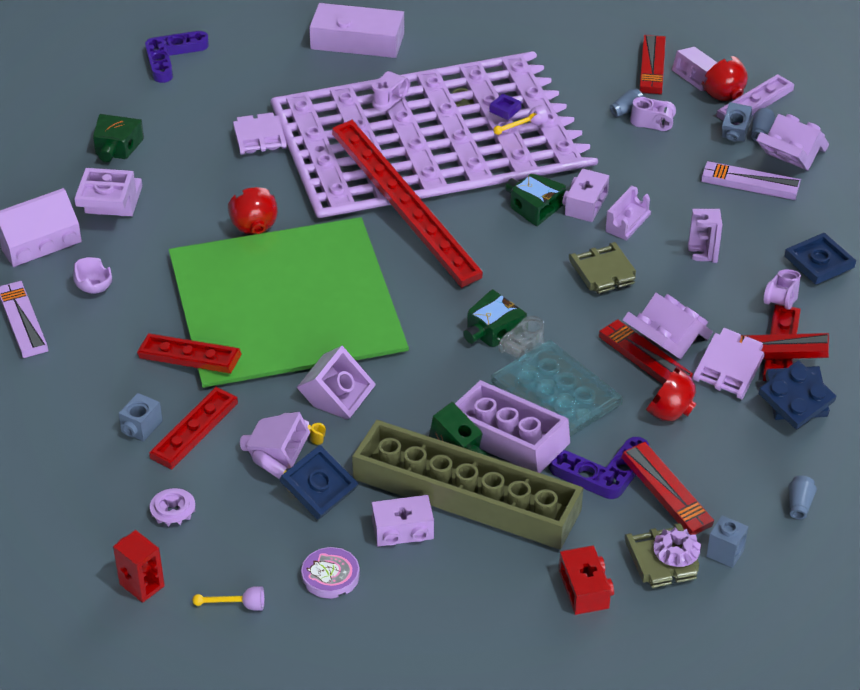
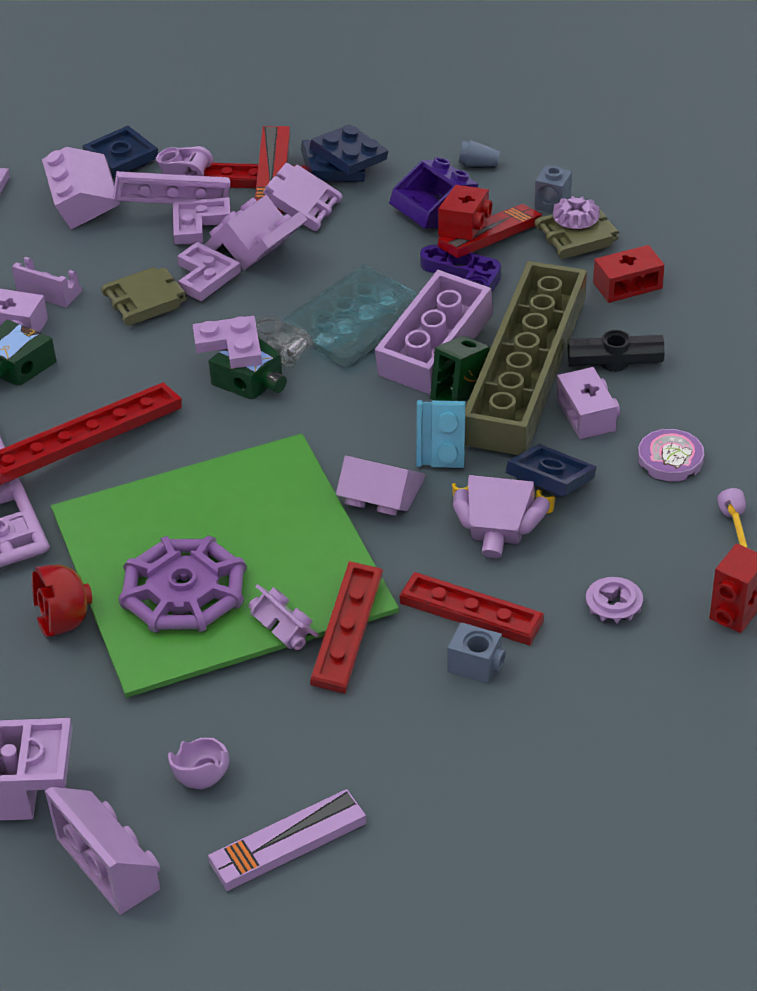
camera: 95 degrees left, 0 degrees up
red tile [599,319,693,385] -> none
red cylinder [646,366,697,421] -> none
lavender hinge [688,209,722,263] -> none
none -> lavender slope [42,147,121,229]
none -> lavender tile [113,171,230,204]
none -> medium lavender plate [118,536,247,633]
none -> lavender plate [173,197,231,245]
none -> lavender plate [177,242,241,301]
none -> lavender plate [193,316,262,369]
none -> lavender hinge [249,584,319,650]
none -> dark purple piece [389,157,478,229]
none -> medium azure plate [416,400,466,468]
none -> red brick [438,185,493,240]
none -> black piece [567,330,665,372]

